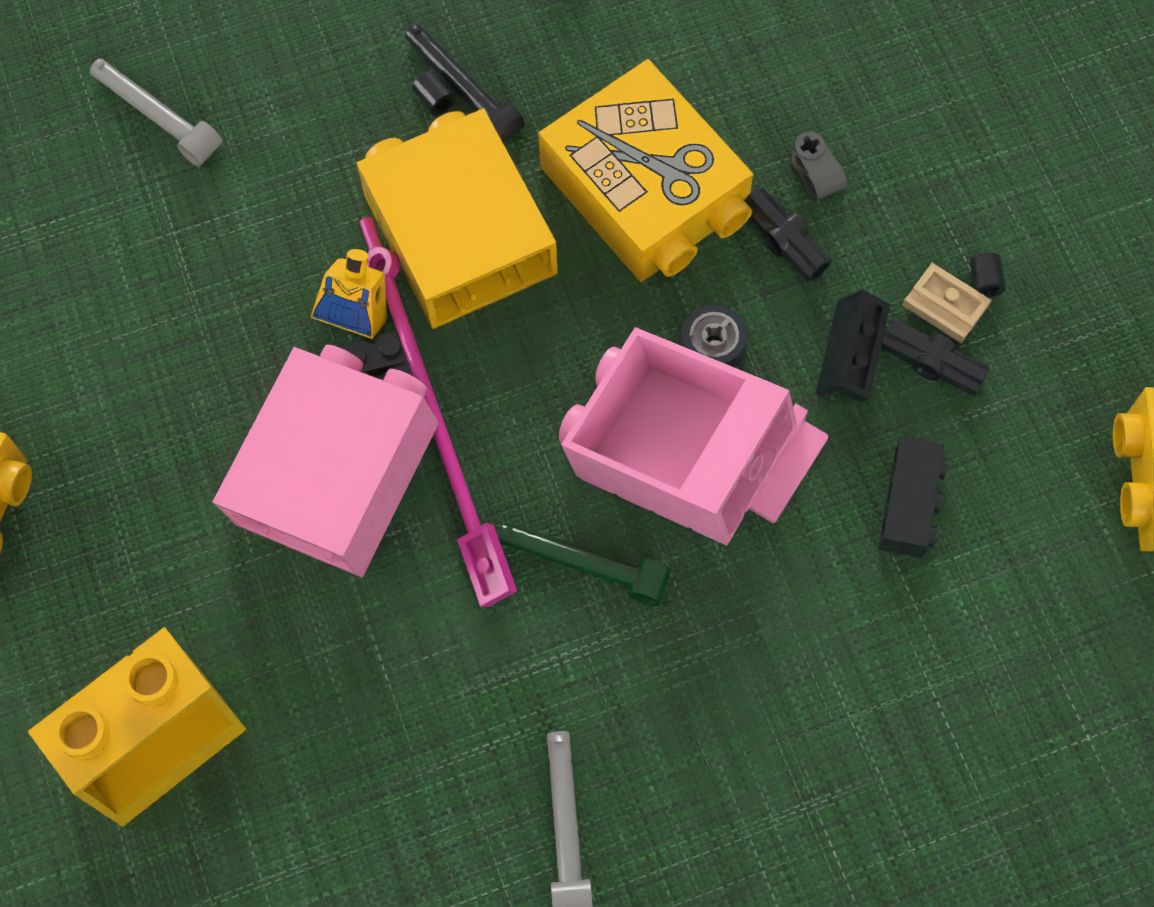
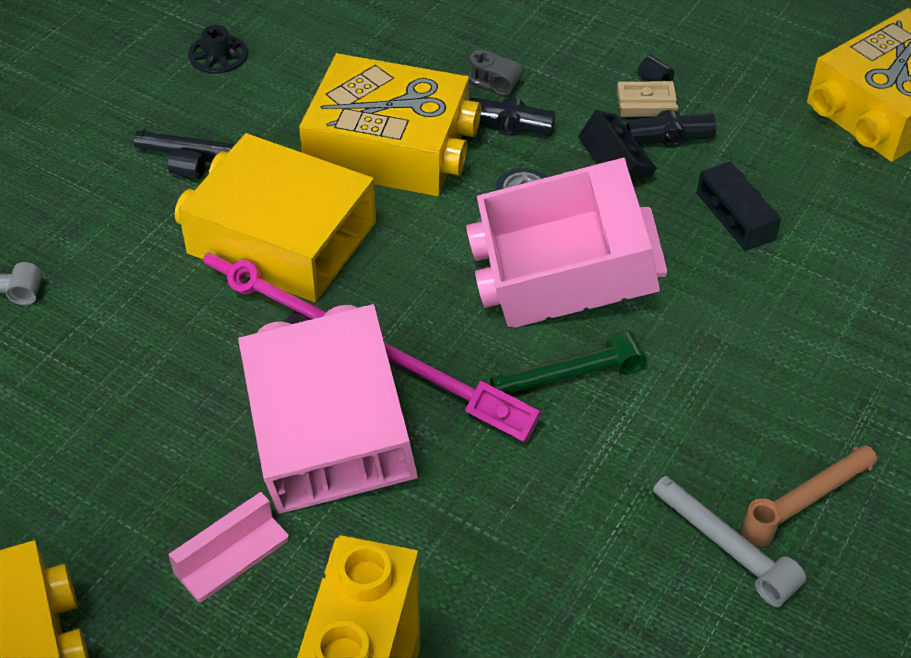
camera: 40 degrees left, 20 degrees down
torso [311,249,387,339] -> none
none -> bright pink panel [168,492,289,602]
none -> nougat piece [741,445,877,547]

